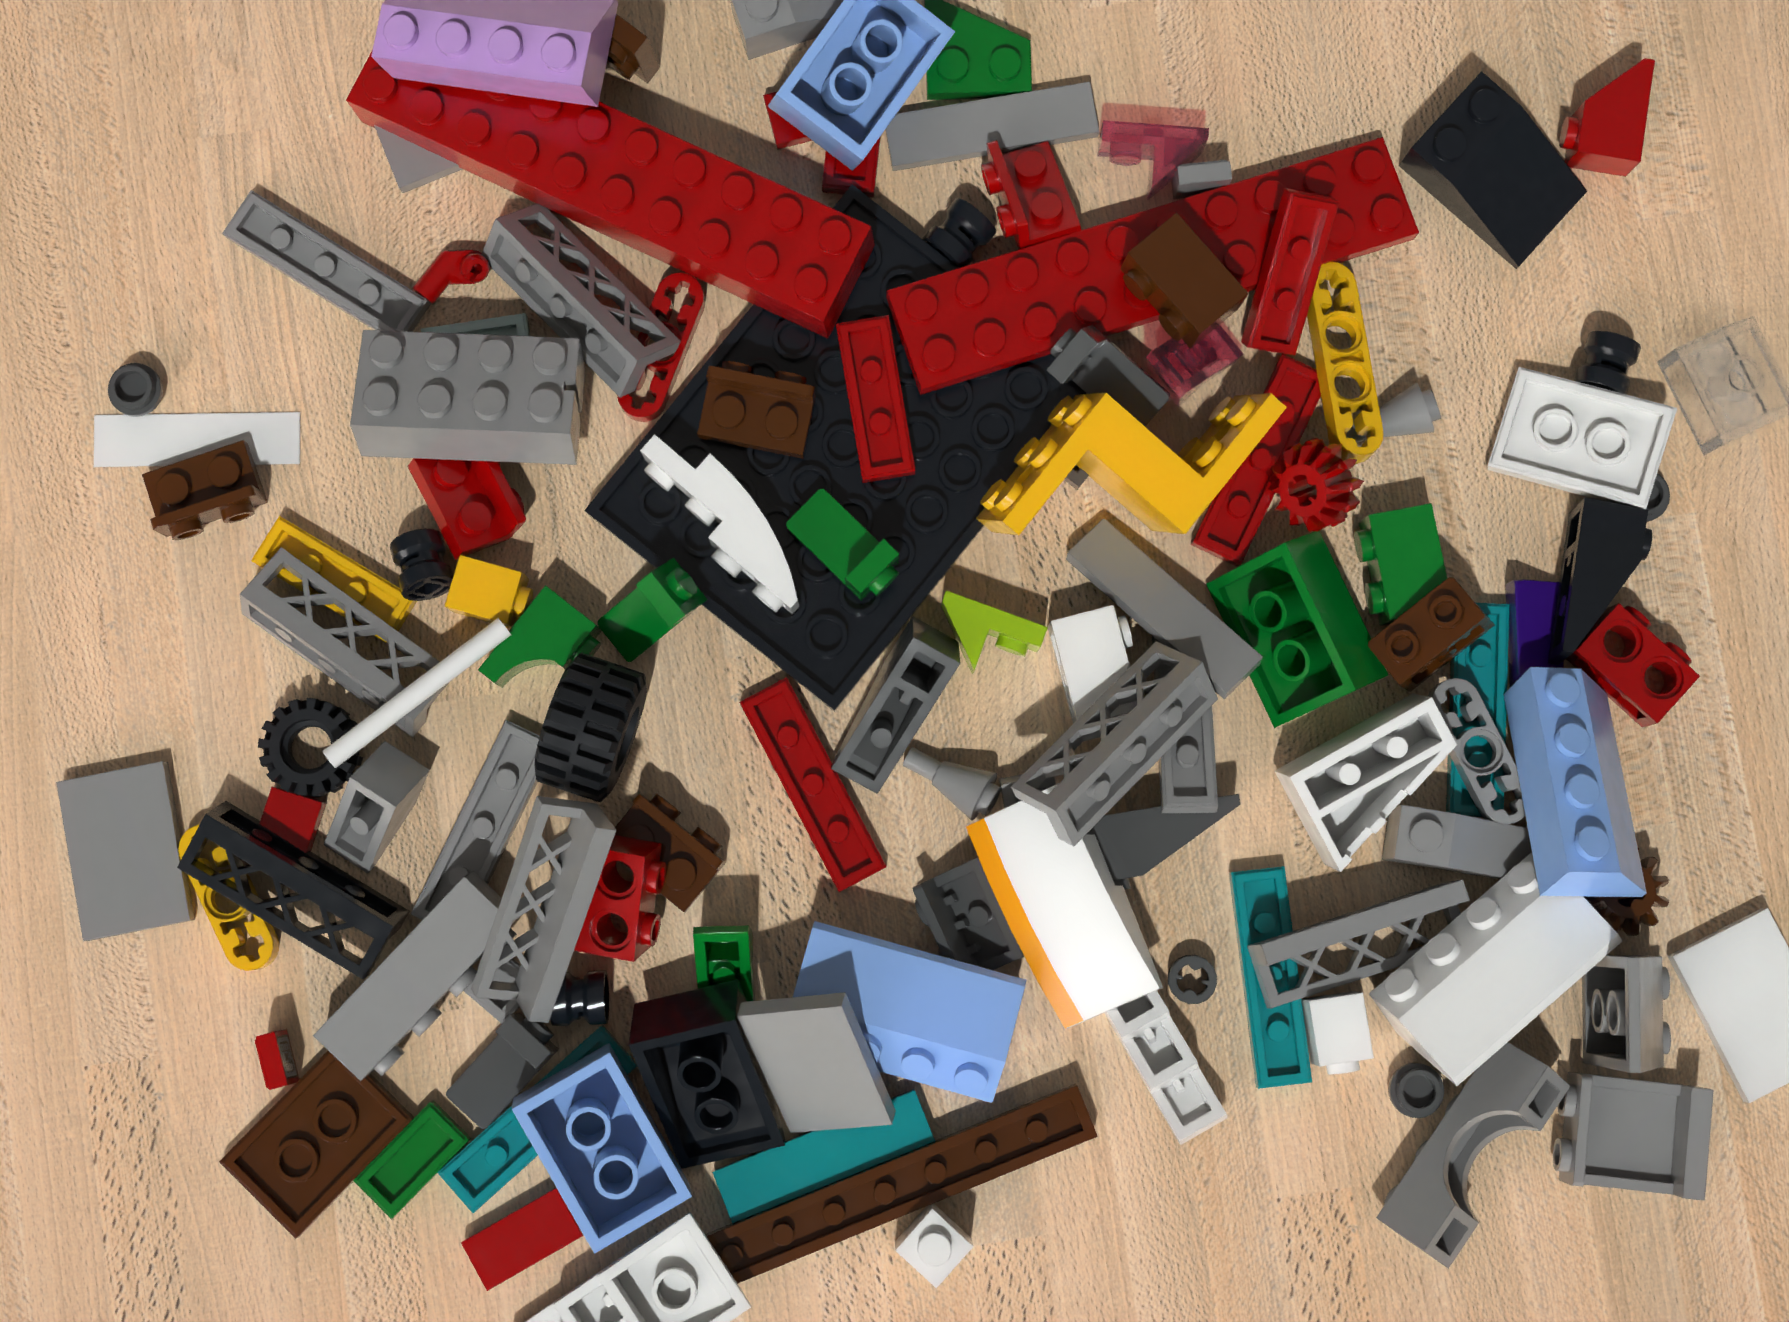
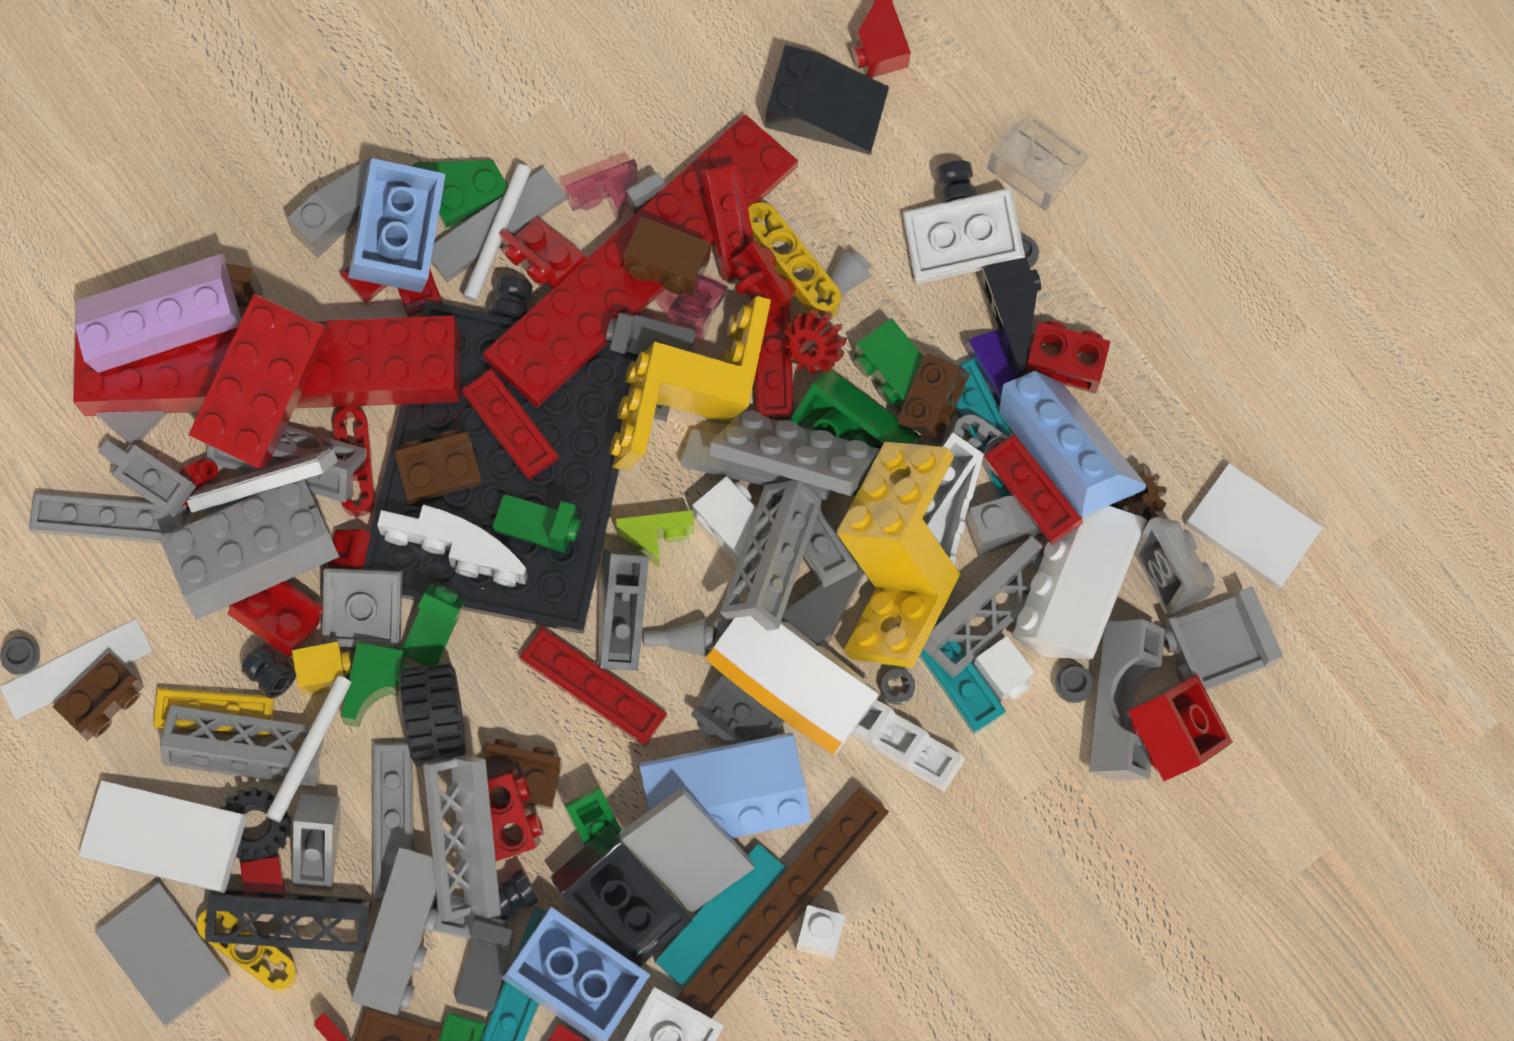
camera: 30 degrees left, 10 degrees down
none -> white tile [78,780,247,893]
none -> light grey hinge [98,440,196,517]
none -> white tile [187,449,338,513]
none -> red brick [188,294,332,468]
none -> light grey tile [322,567,403,649]
none -> red tile [327,529,371,569]
none -> white bar [463,164,531,302]
none -> light grey plate [710,411,880,496]
none -> red hips [728,241,796,317]
none -> yellow bracket [836,442,960,668]
none -> red tile [984,434,1083,545]
none -> red brick [1128,674,1233,781]

